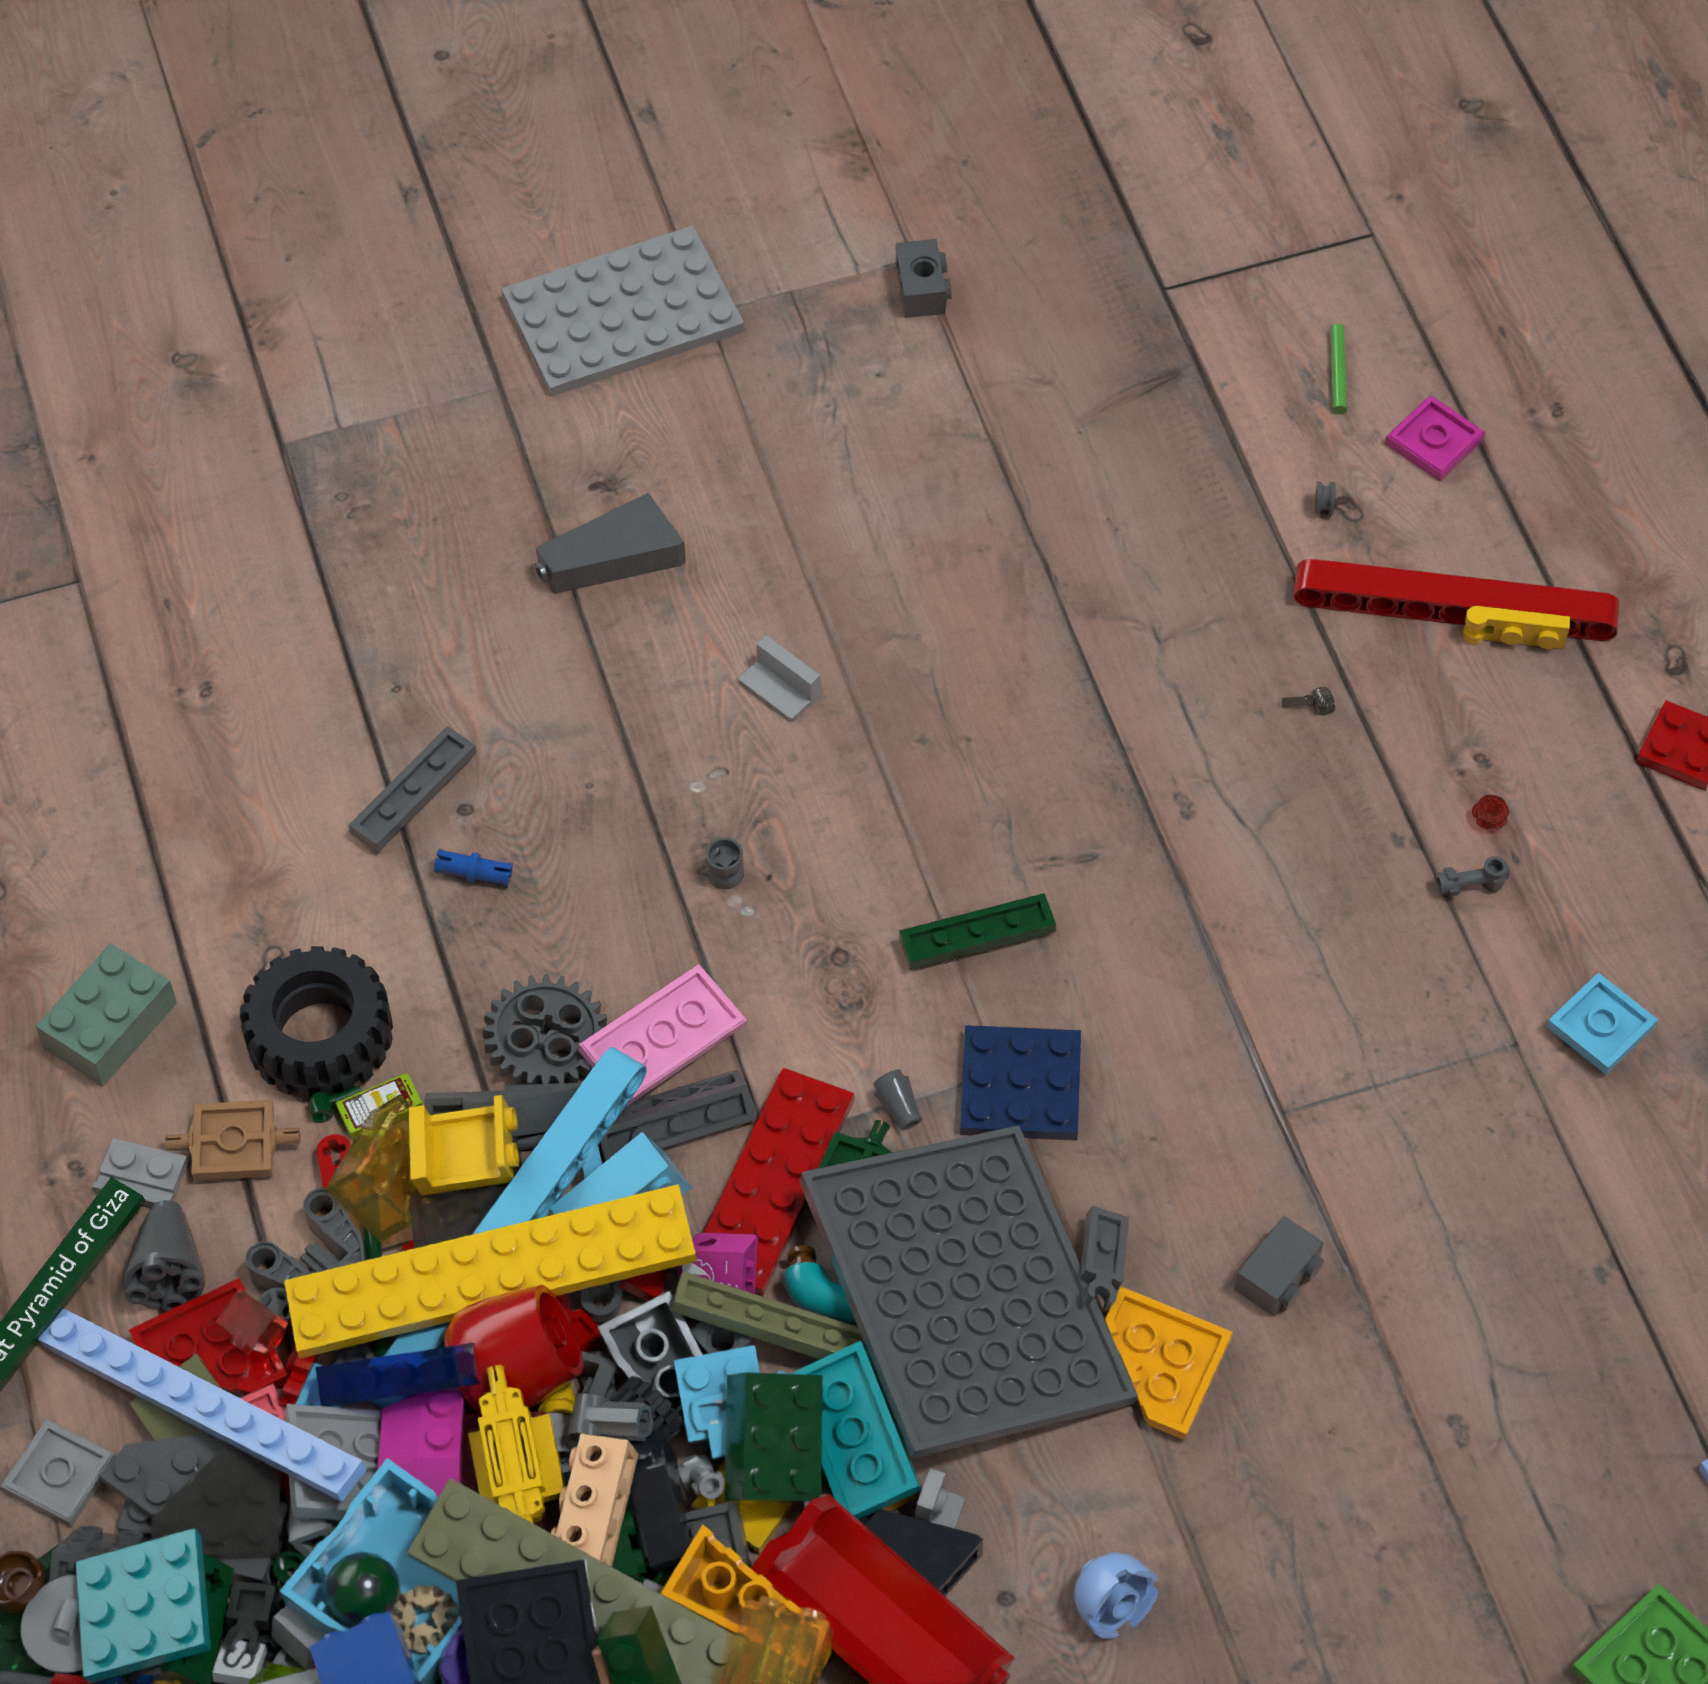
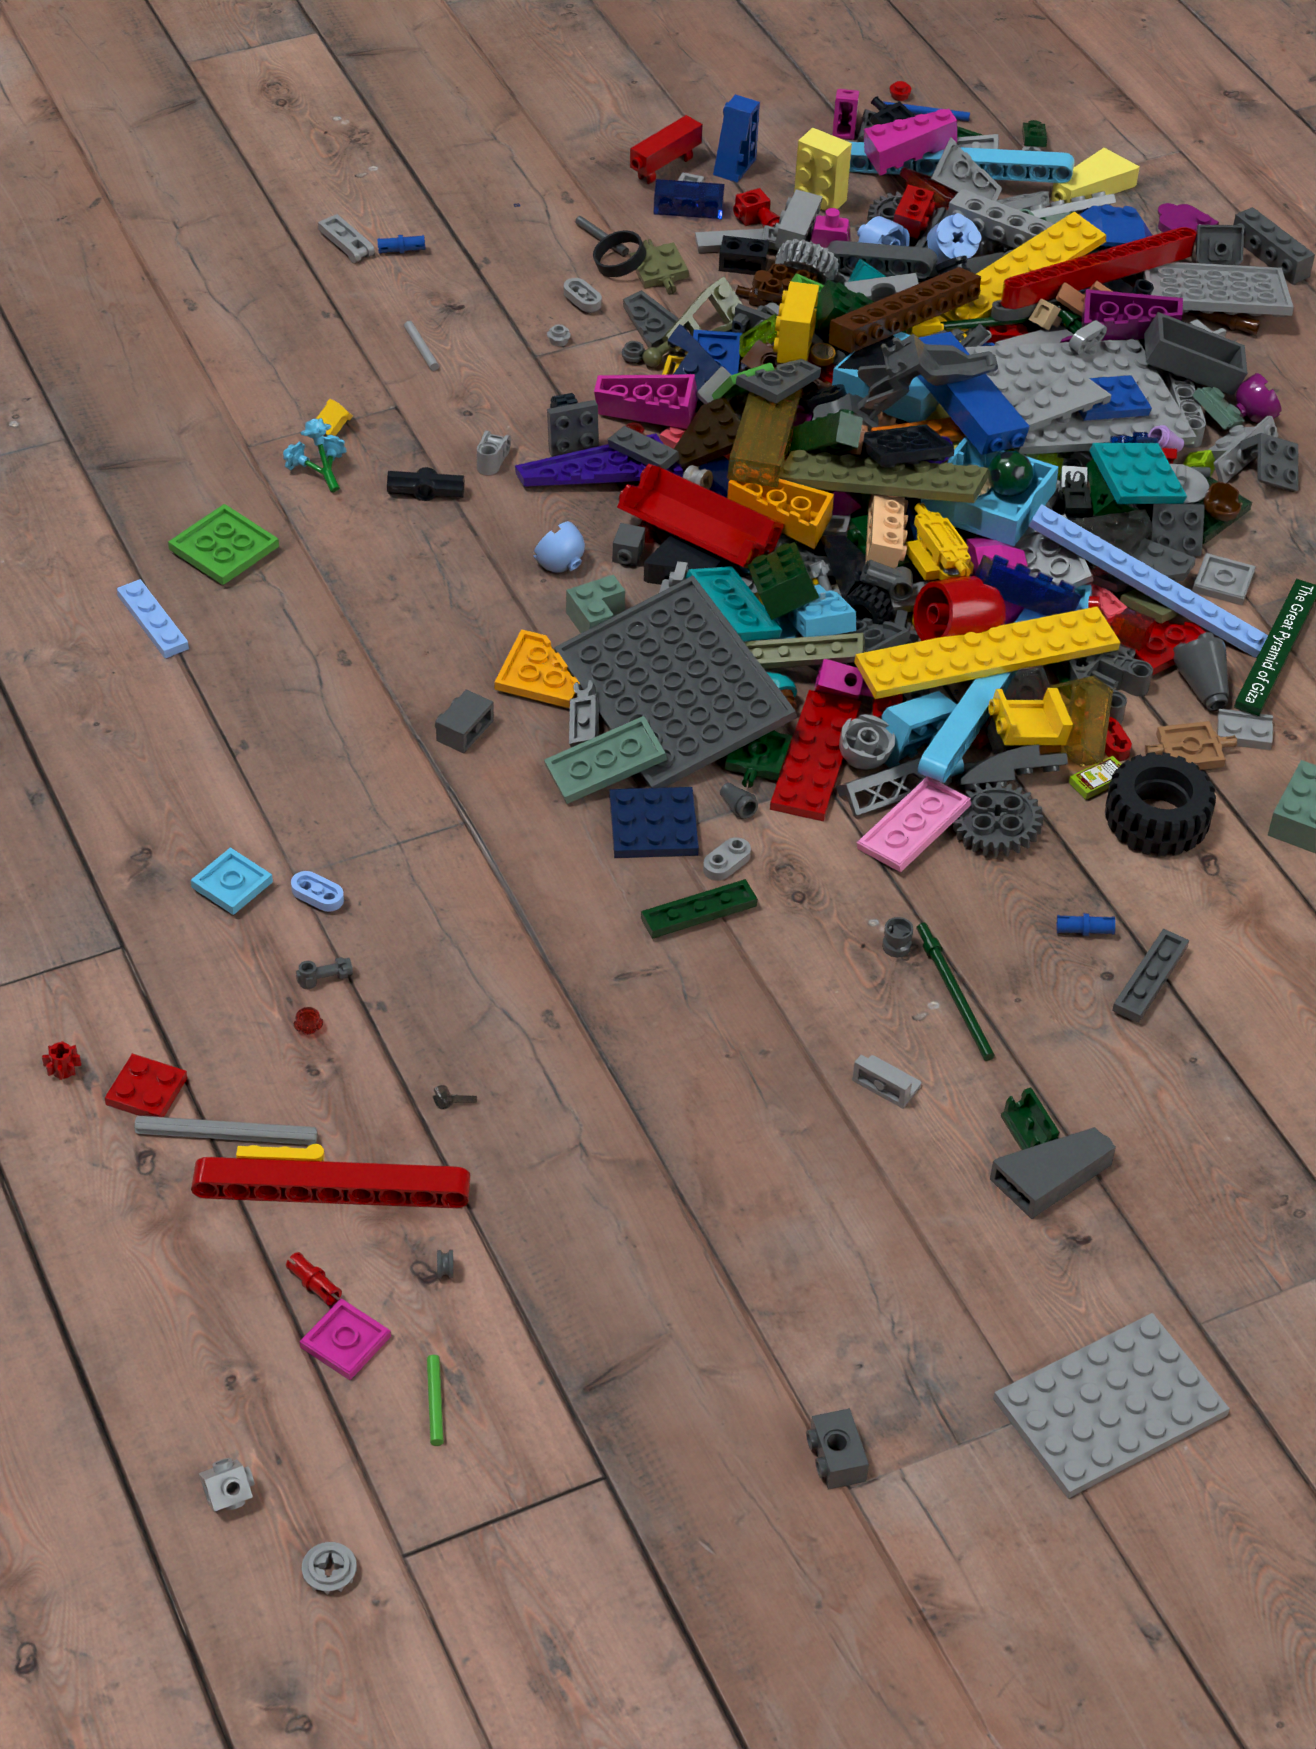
camera: 170 degrees right, 10 degrees down
none -> light grey axle [134,1116,318,1145]
none -> light grey brick [198,1458,255,1512]
none -> red pin [286,1252,342,1306]
none -> light blue plate [291,871,344,912]
none -> light grey gear [302,1542,357,1595]
none -> sand green plate [544,716,667,804]
none -> sand green brick [566,574,625,633]
none -> dark grey brick [612,523,645,567]
none -> light grey plate [703,837,751,881]
none -> light grey cylinder [839,714,895,770]
none -> dark green bar [916,922,995,1061]
none -> dark green hinge [1001,1087,1060,1150]

